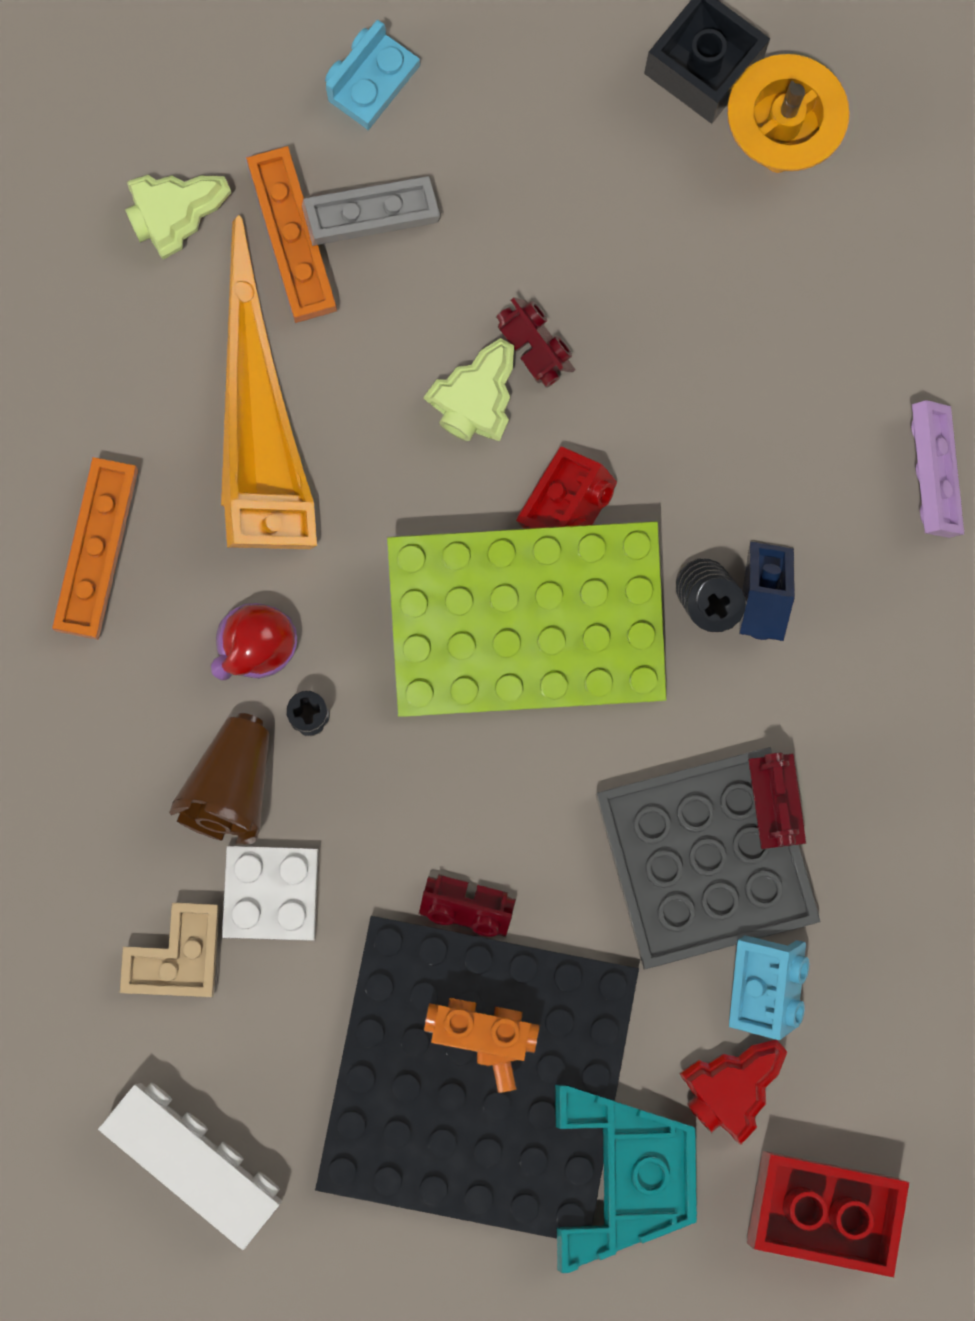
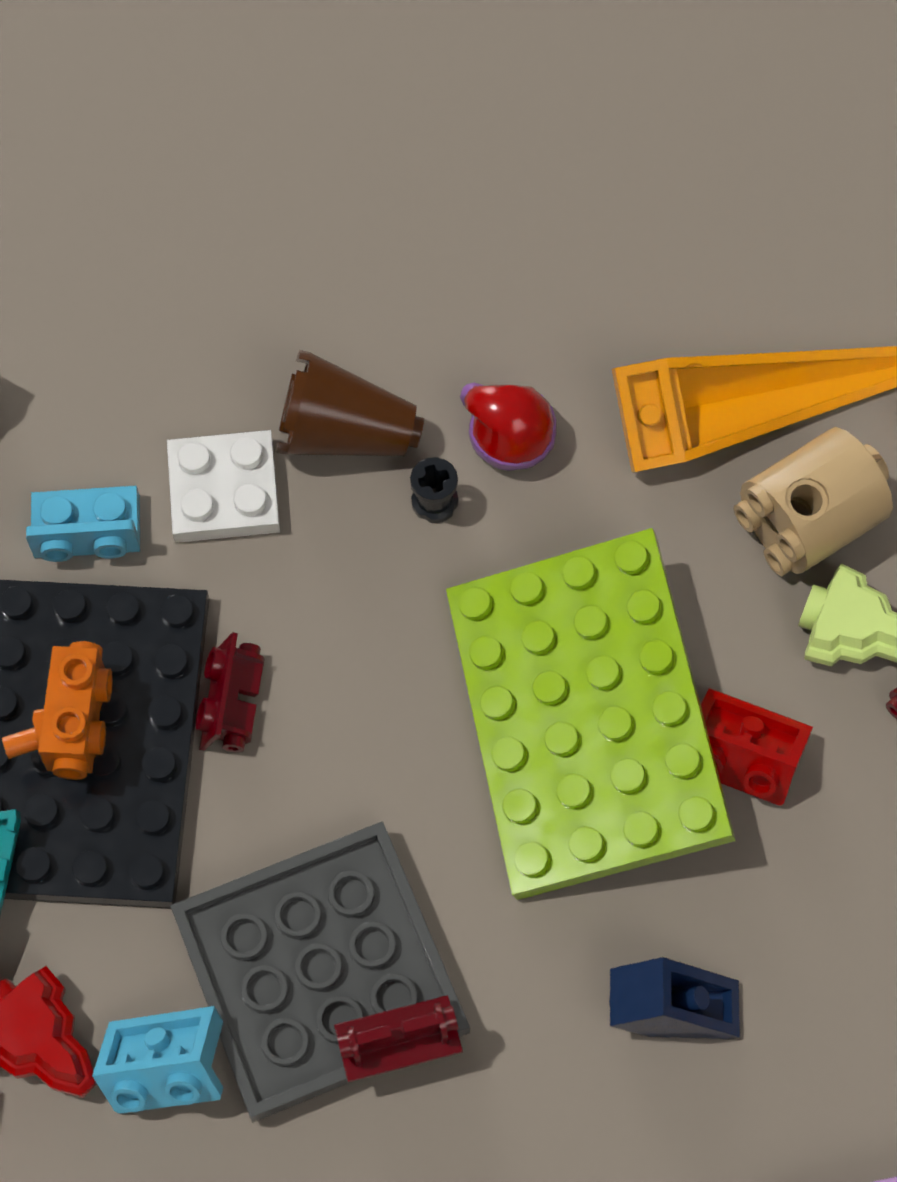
camera: 90 degrees right, 15 degrees down
orange plate [52,457,138,640] -> none
tan plate [120,903,220,997] -> none
black piece [676,558,746,632] -> none
none -> medium azure bracket [26,486,140,562]
none -> tan cylinder [733,427,893,576]

